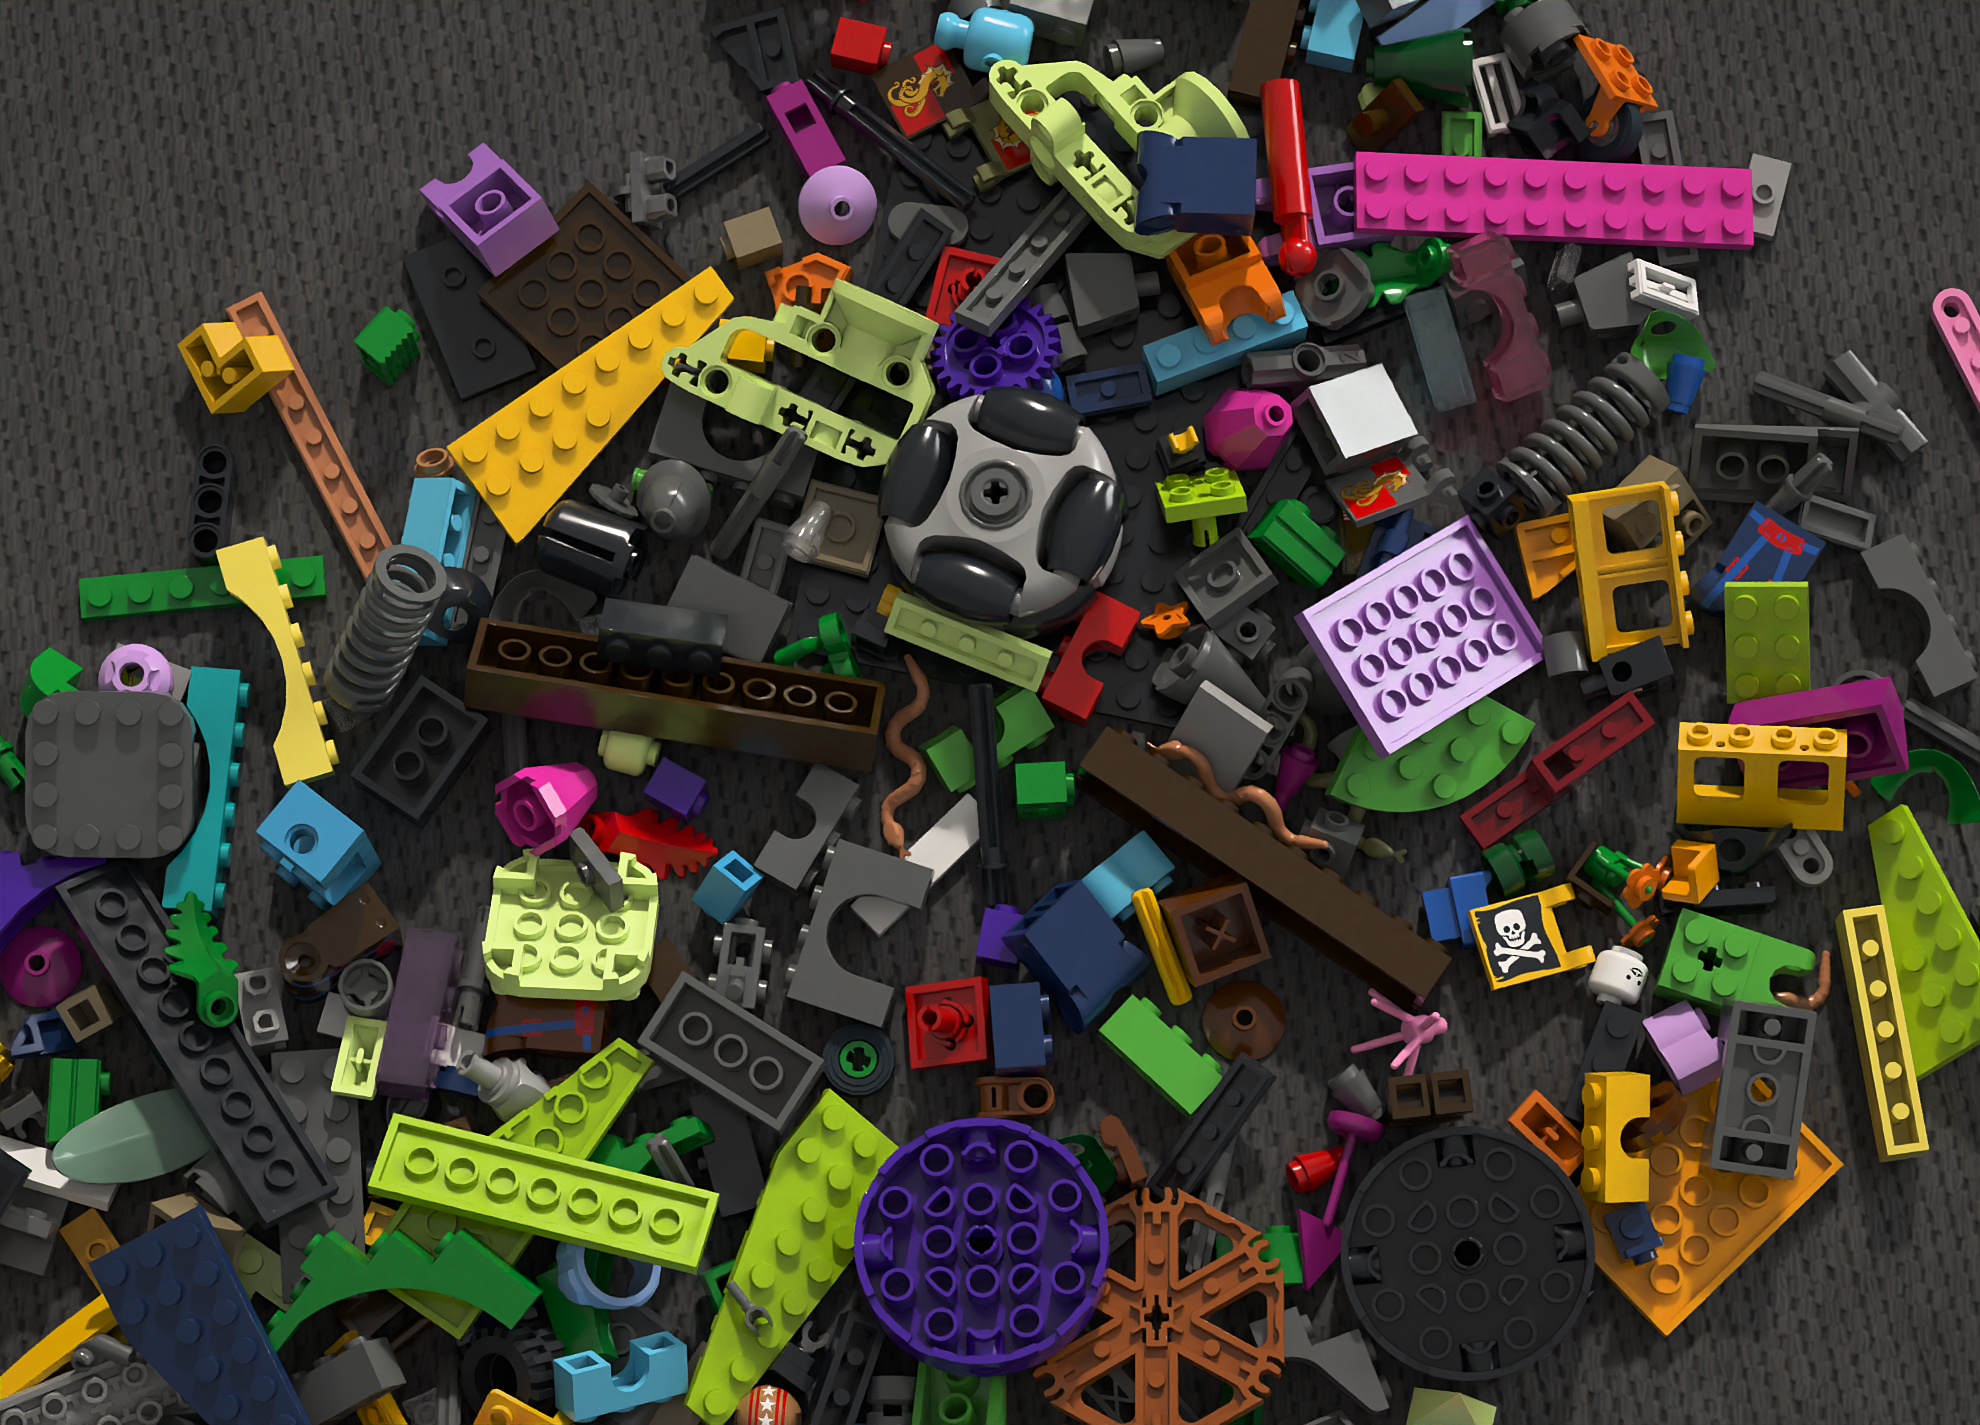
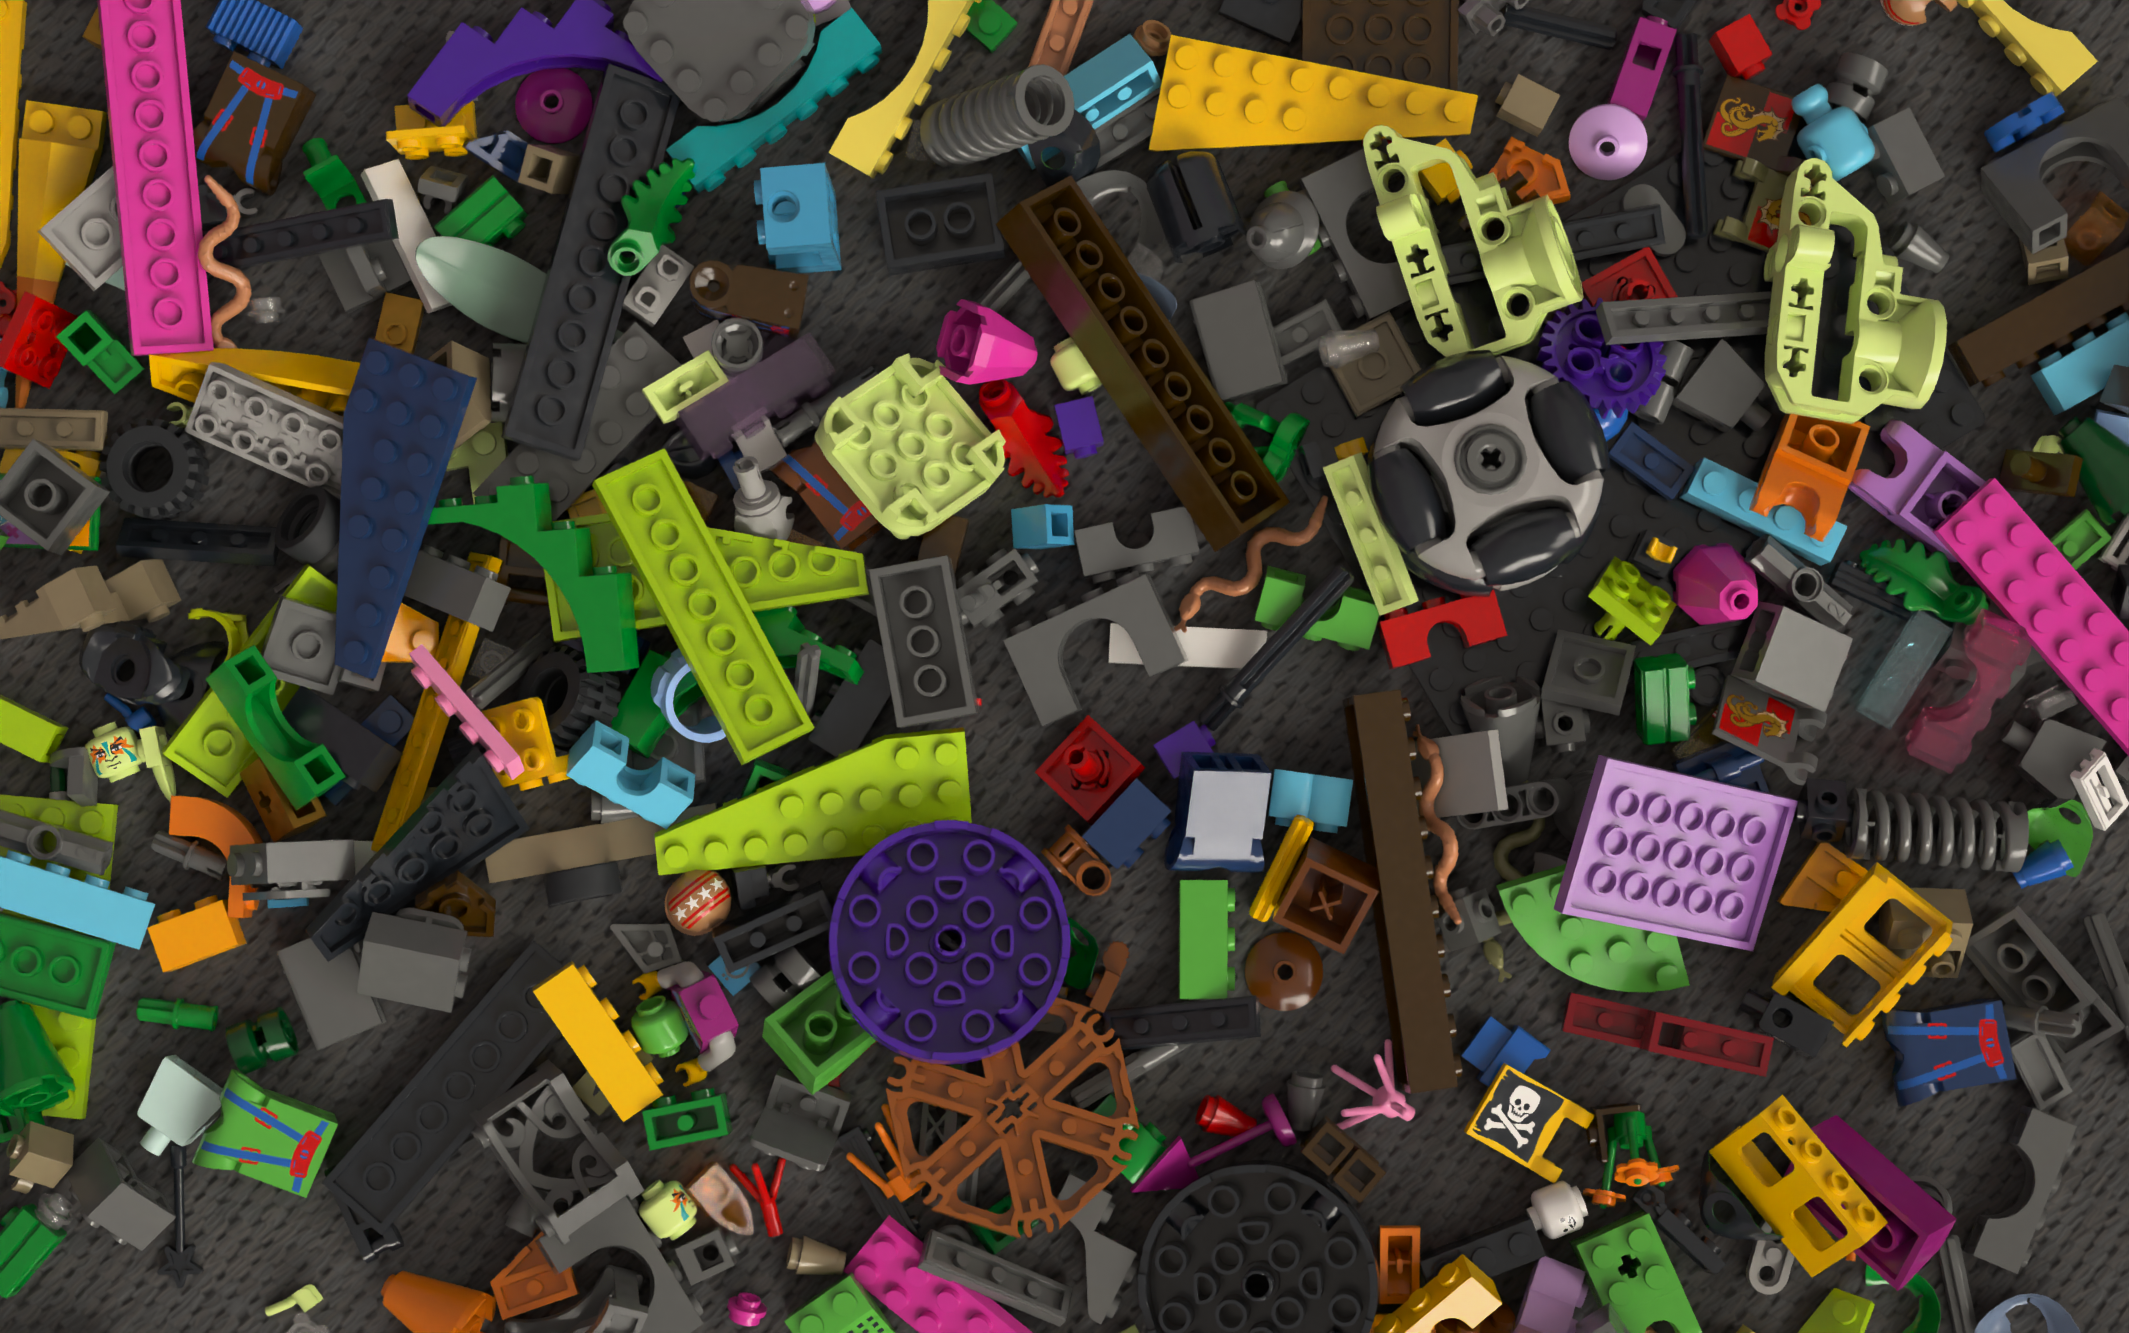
camera: 50 degrees right, 10 degrees up
dark grey arm [71,1334,137,1373] -> none
dark grey plate [568,827,625,913] -> none
dark grey piece [589,483,639,520] -> none
black brick [596,598,728,678] -> none
dark grey axle [709,425,808,561] -> none
dark grey hand [725,1280,773,1337] -> none
black bush [822,1024,895,1098] -> none
green brick [1014,761,1075,821] -> none
dark blue piece [1134,130,1257,236] -> none
orange plate [1140,601,1190,639] -> none
red piece [1259,78,1318,277] -> none
magenta cone [1273,743,1320,815] -> none
dark grey plate [1293,247,1375,331] -> none
dark green wheel [1479,827,1556,900] -> none
dark grey brick [1542,631,1589,680] -> none
light orange panel [1662,839,1720,904] -> none
lime plate [1724,582,1811,704] -> none

